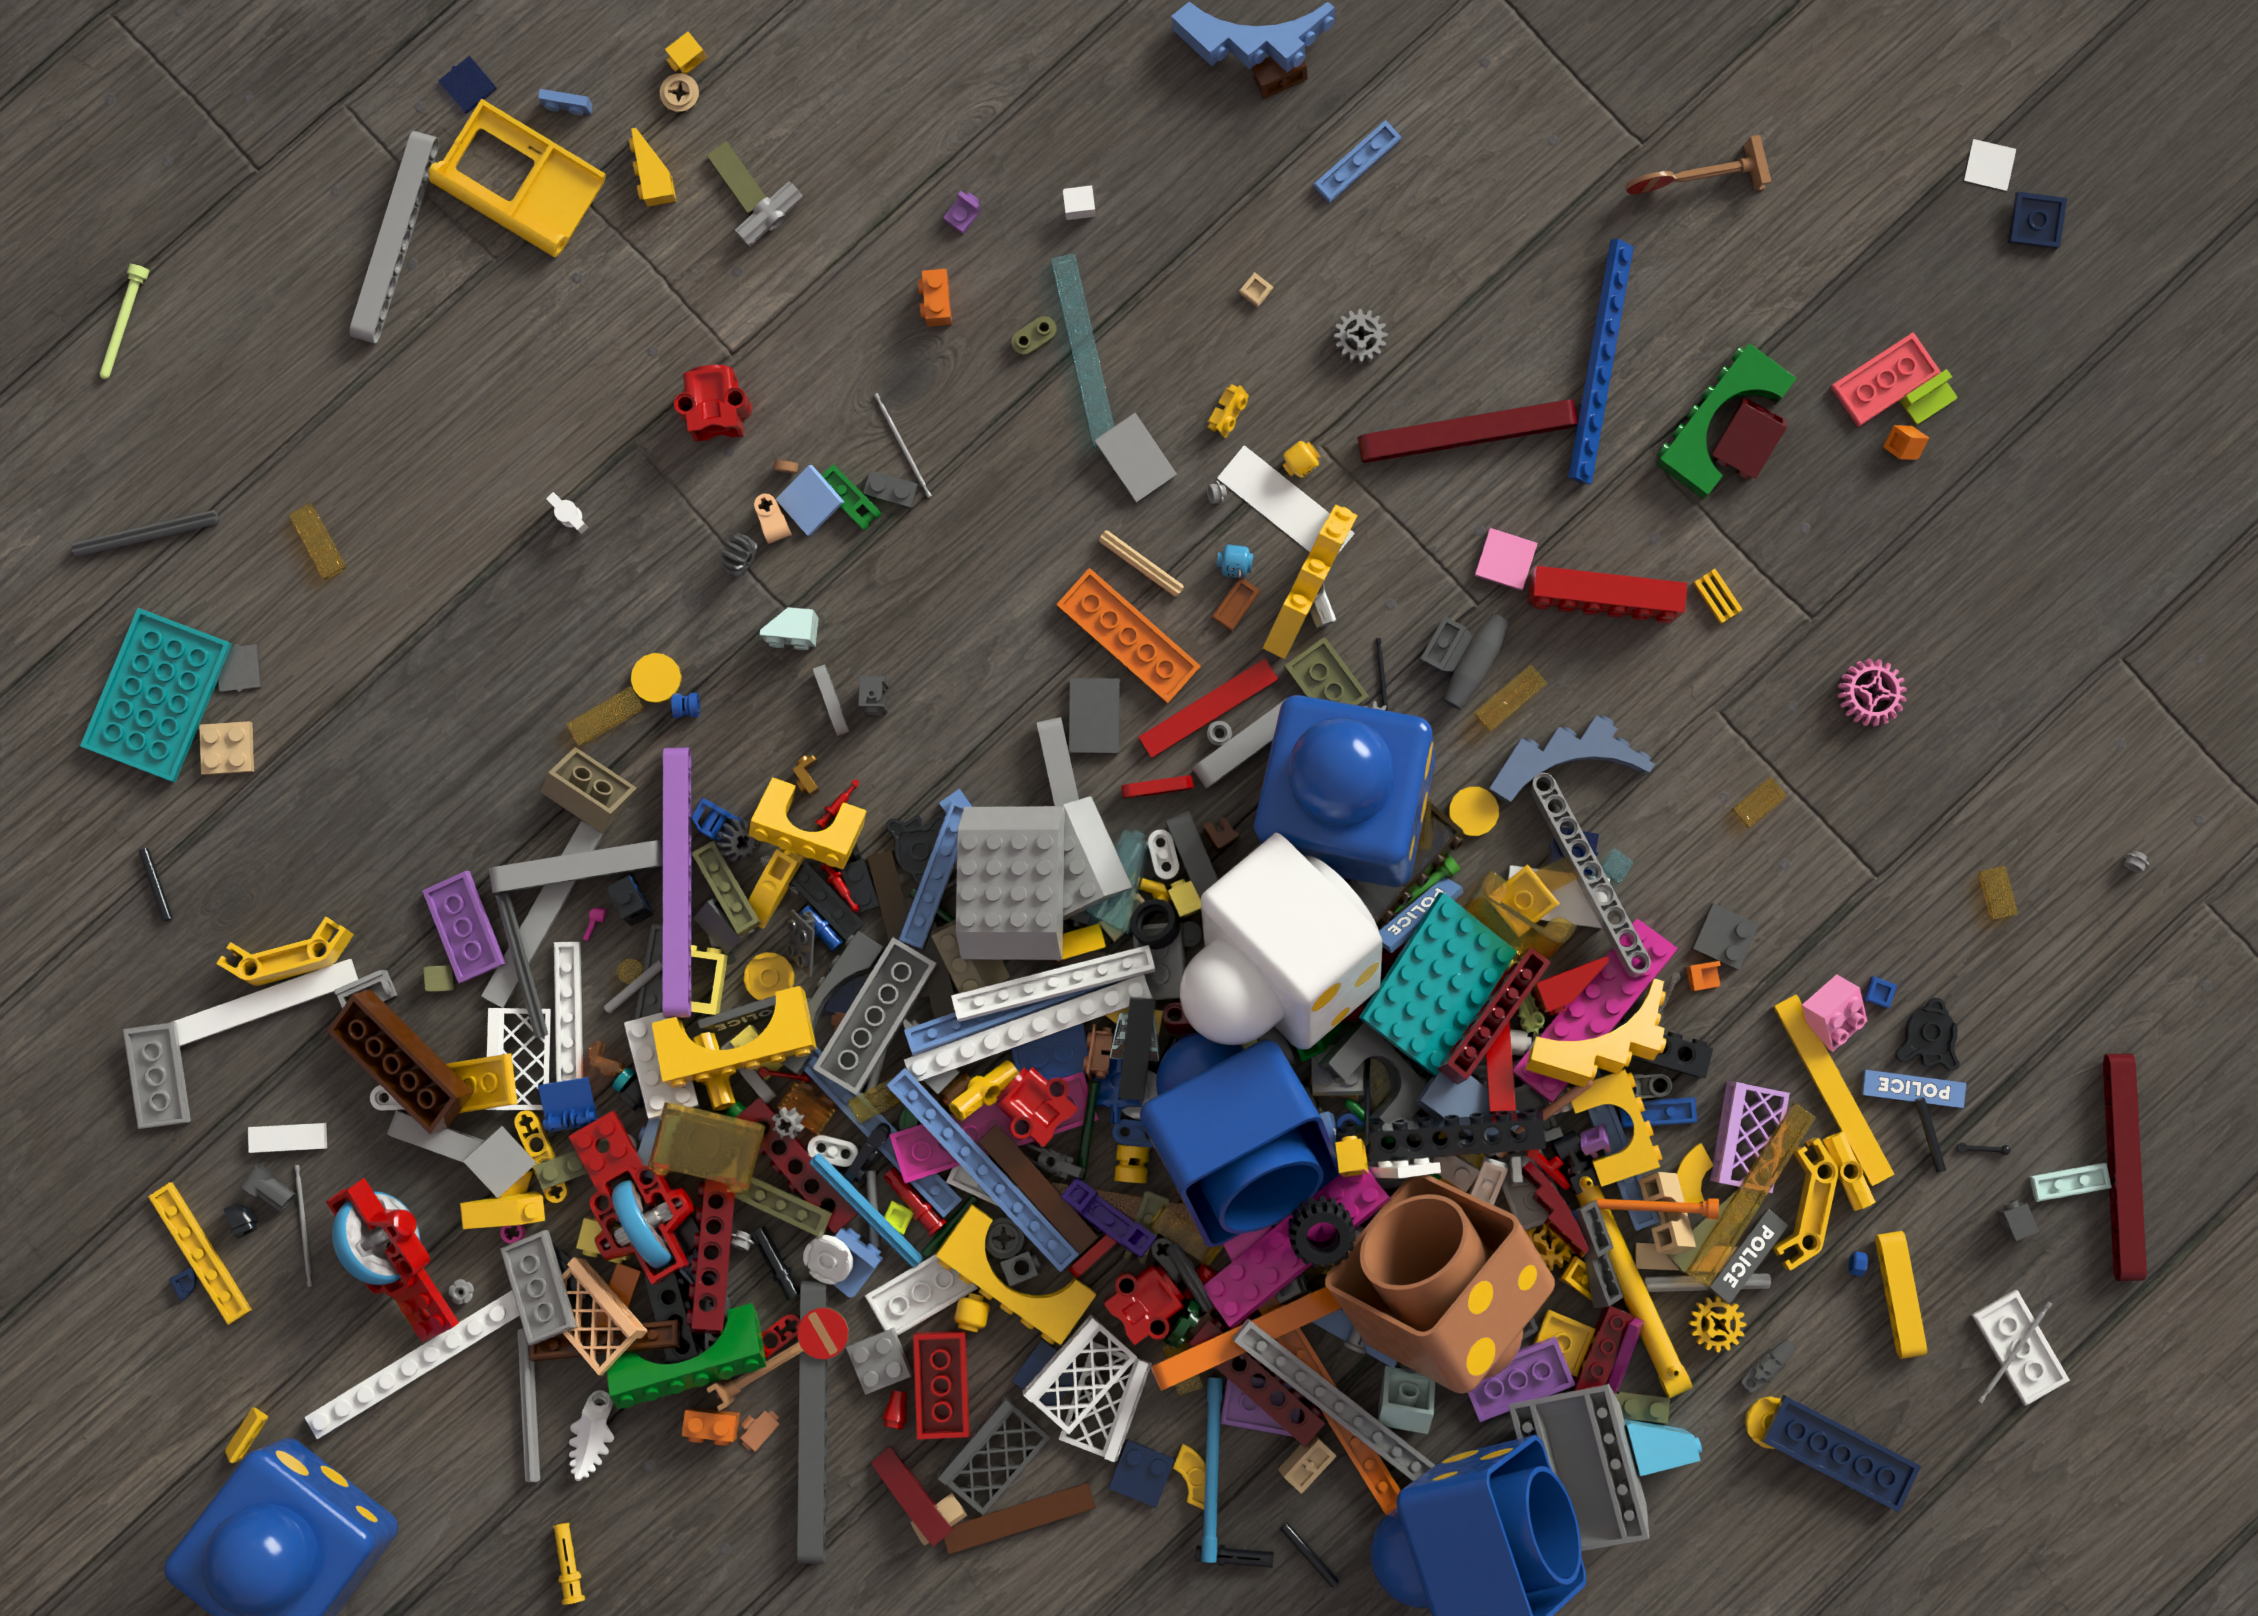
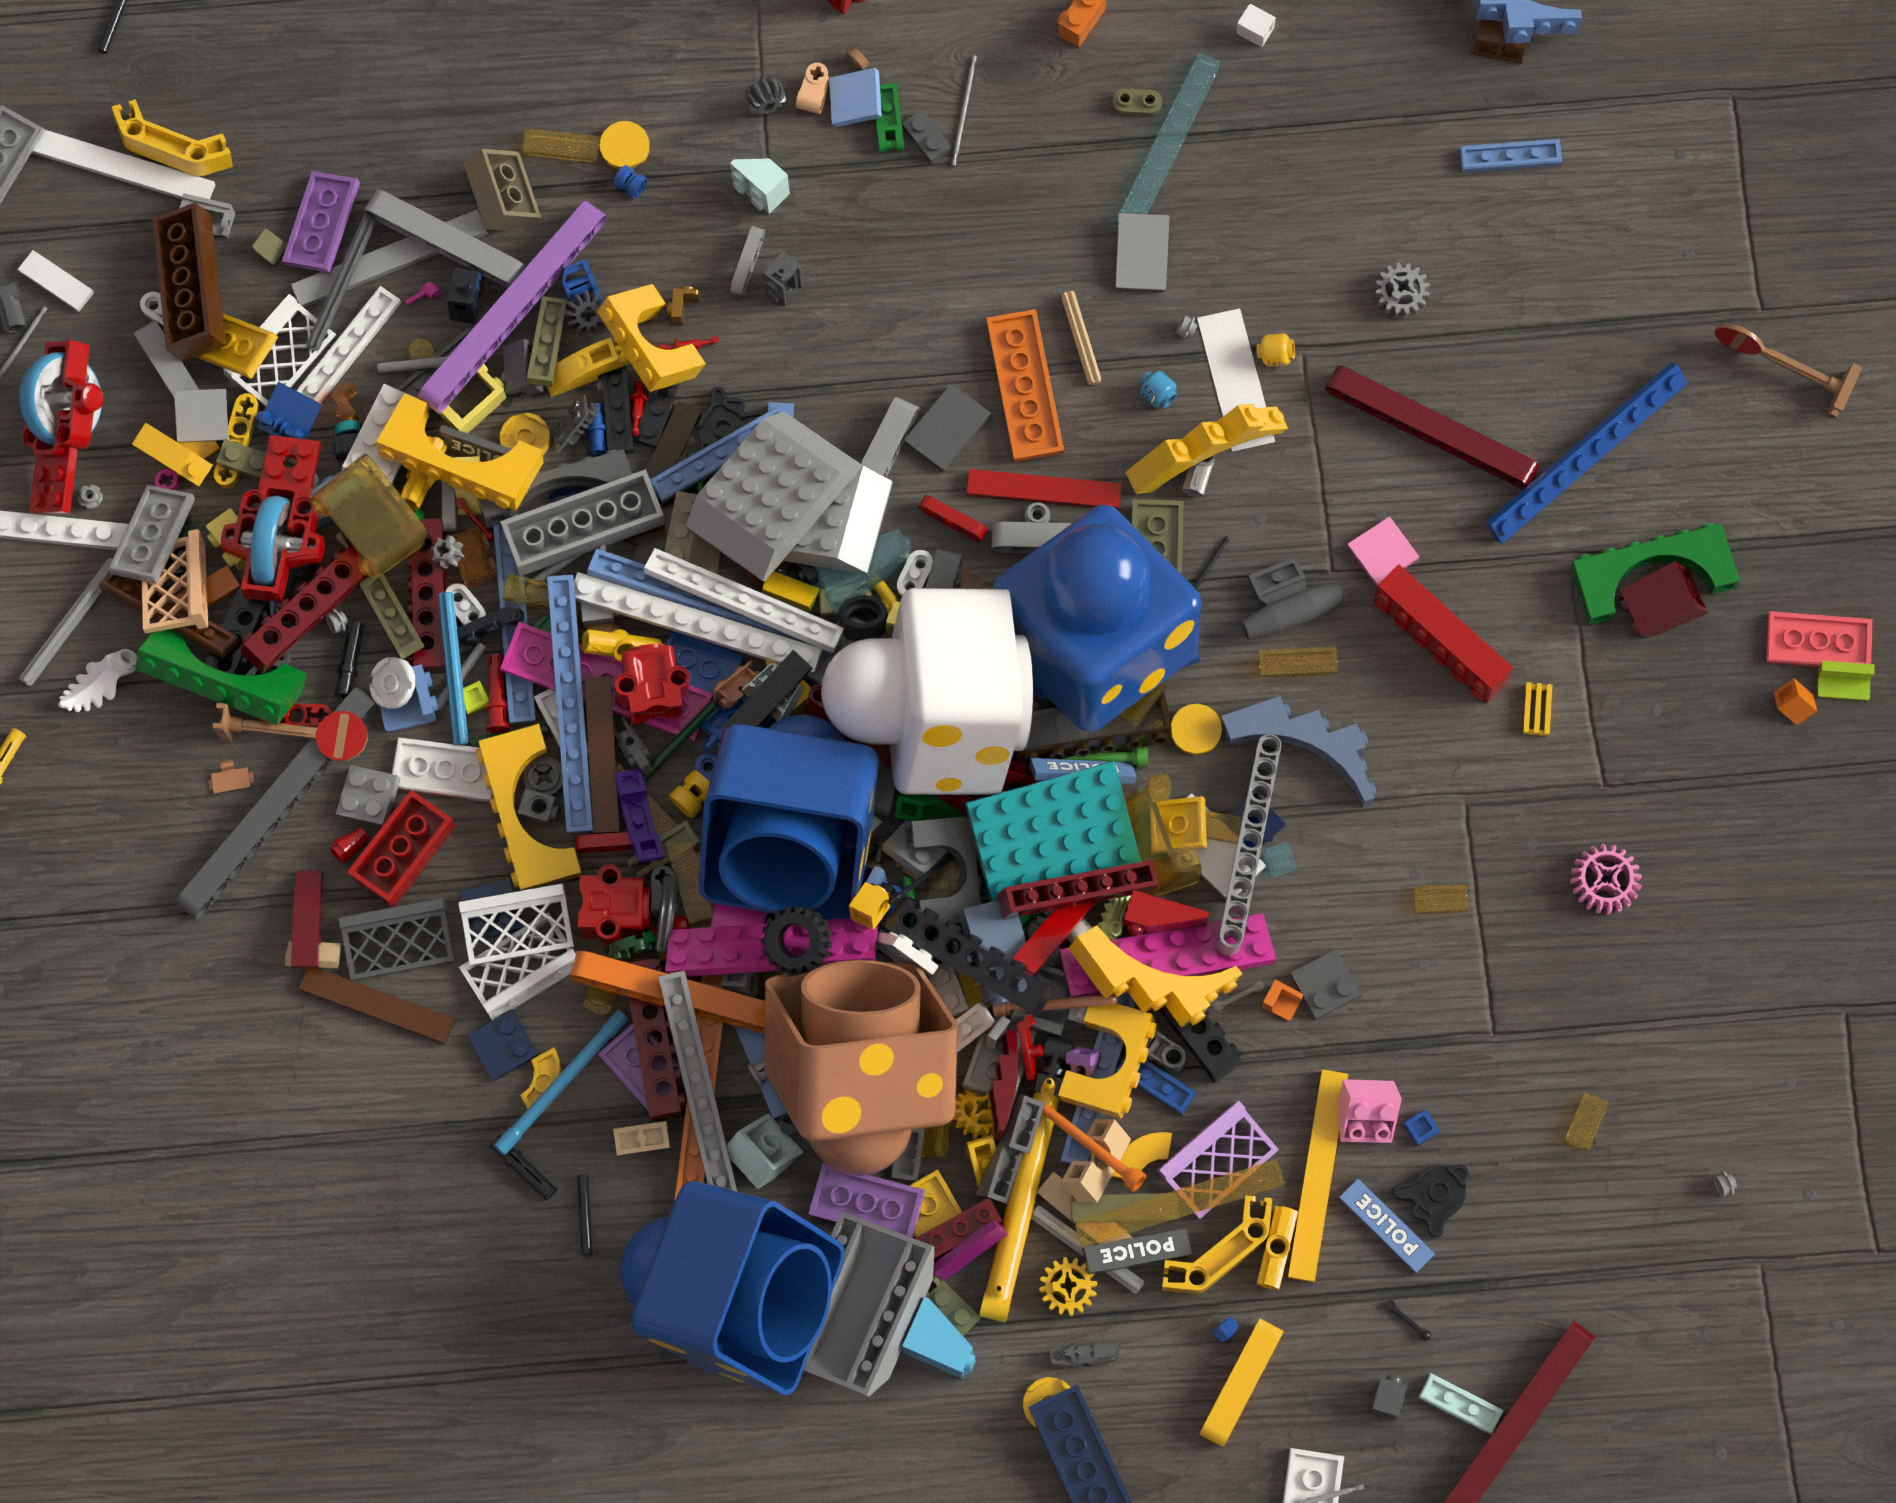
camera: 40 degrees right, 10 degrees down
orange brick [682,1407,740,1446] -> none
yellow head [954,1293,990,1332] -> none
yellow hinge [1207,384,1249,438] -> none
dark orange tile [1212,578,1261,632] -> none
tan tile [1239,272,1274,308] -> none
black bar [1915,1097,1946,1173] -> none

